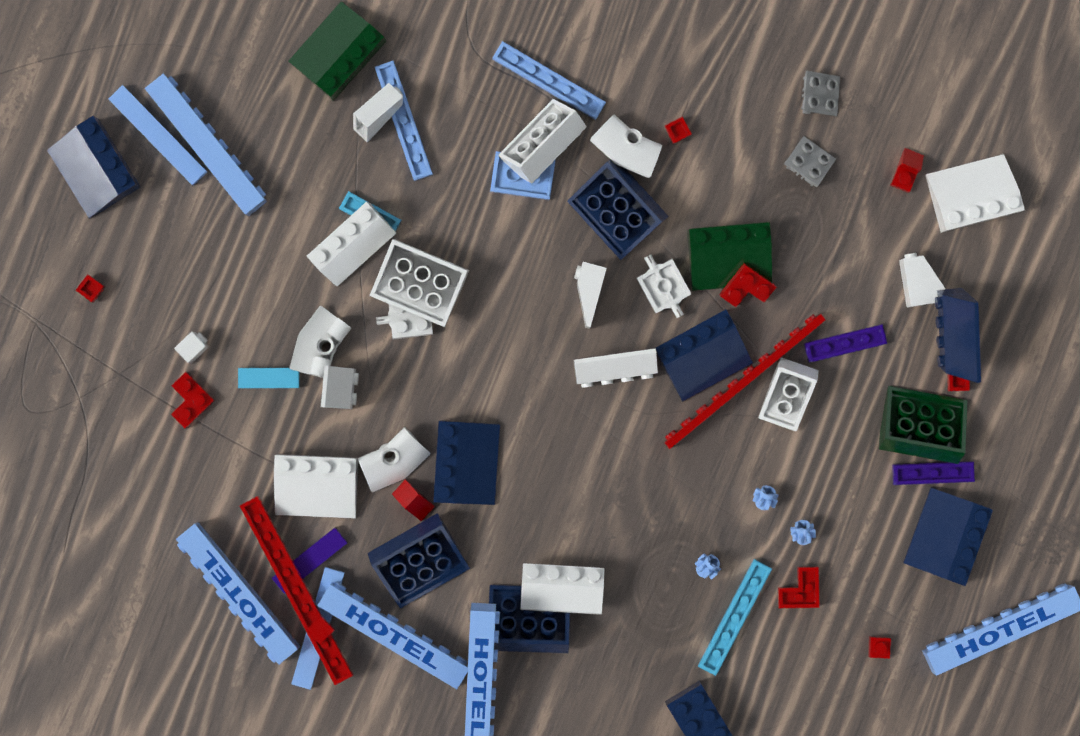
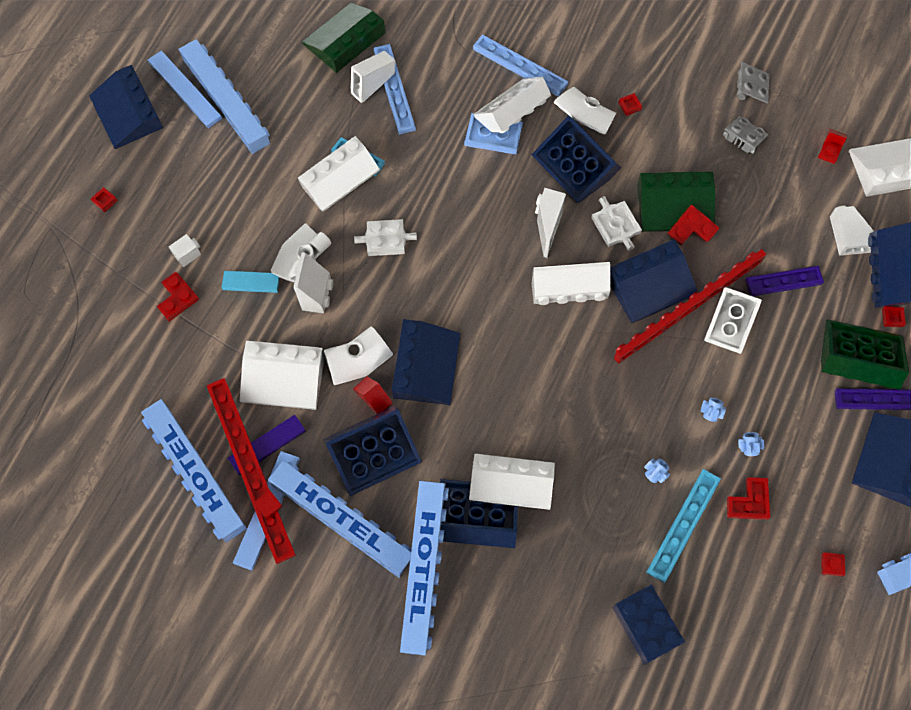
camera: 10 degrees right, 20 degrees down
white slope [370,239,469,327] -> none

